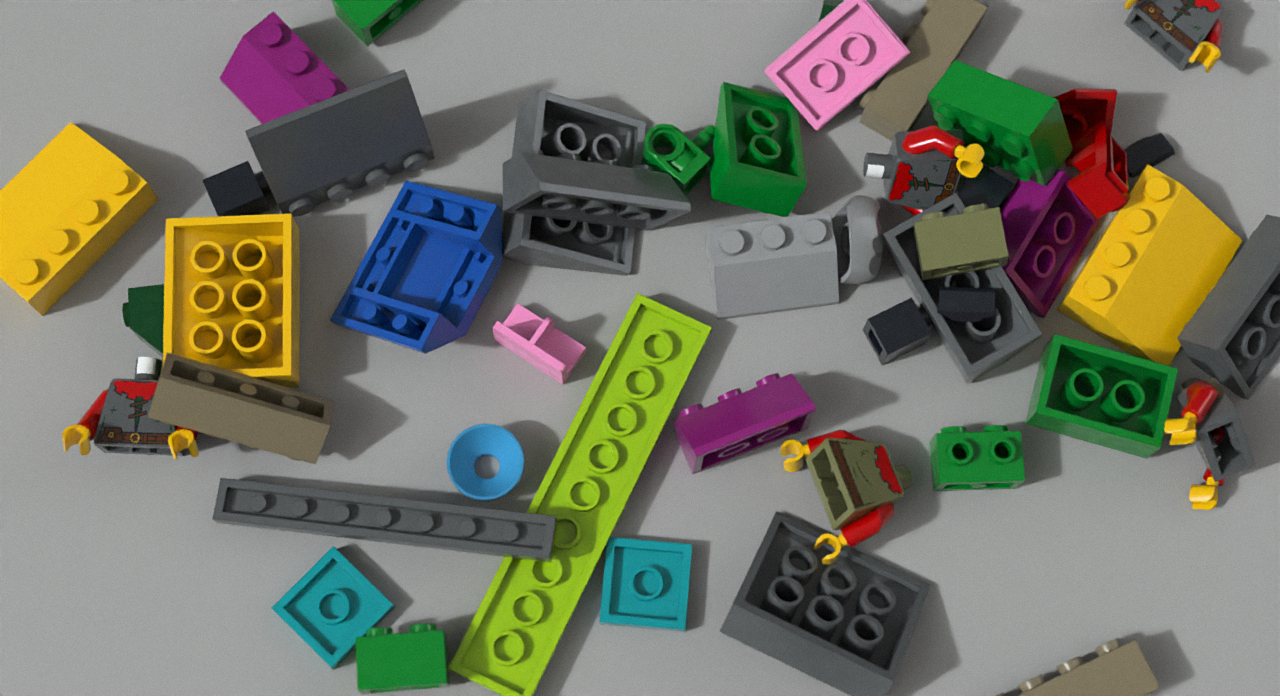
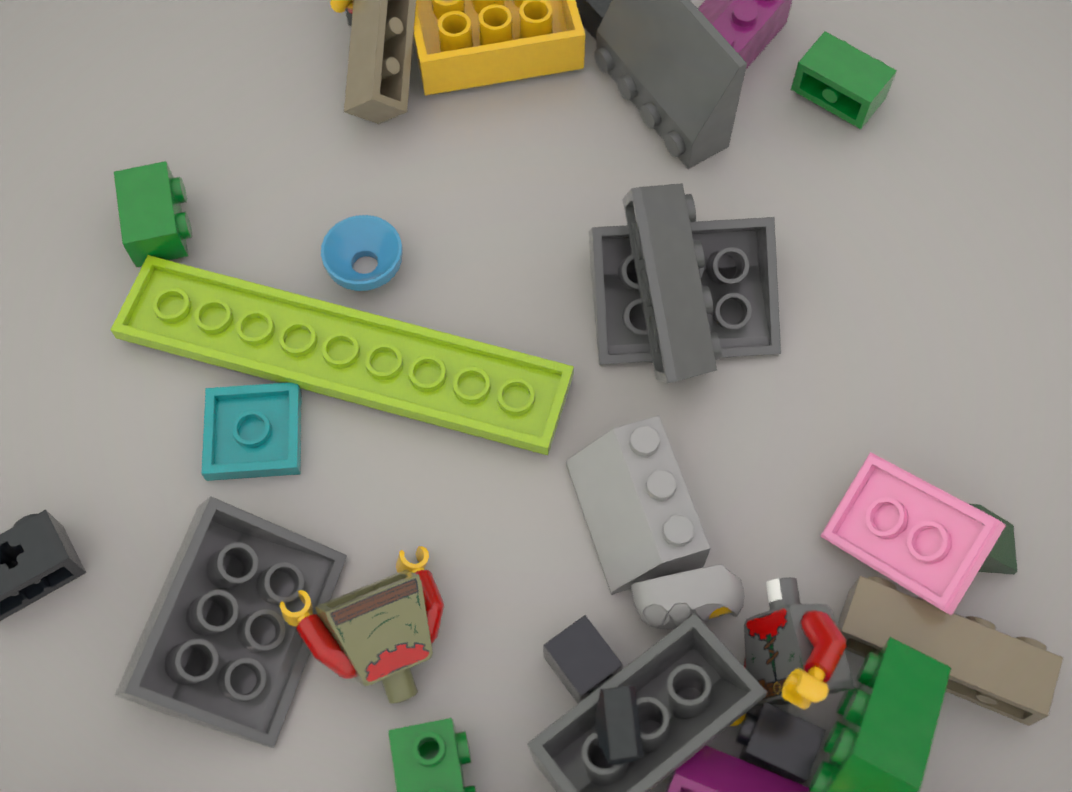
camera: 85 degrees right, 10 degrees down
dark grey plate [212,478,558,562] -> none
teal tile [272,546,395,669] -> none
blue slope [330,181,503,354] -> none
bright pink panel [492,303,586,384] -> none
green piece [643,123,715,196] -> none
magenta slope [674,373,816,474] -> none
green slope [710,82,807,217] -> none
olive brick [914,204,1009,280] -> none

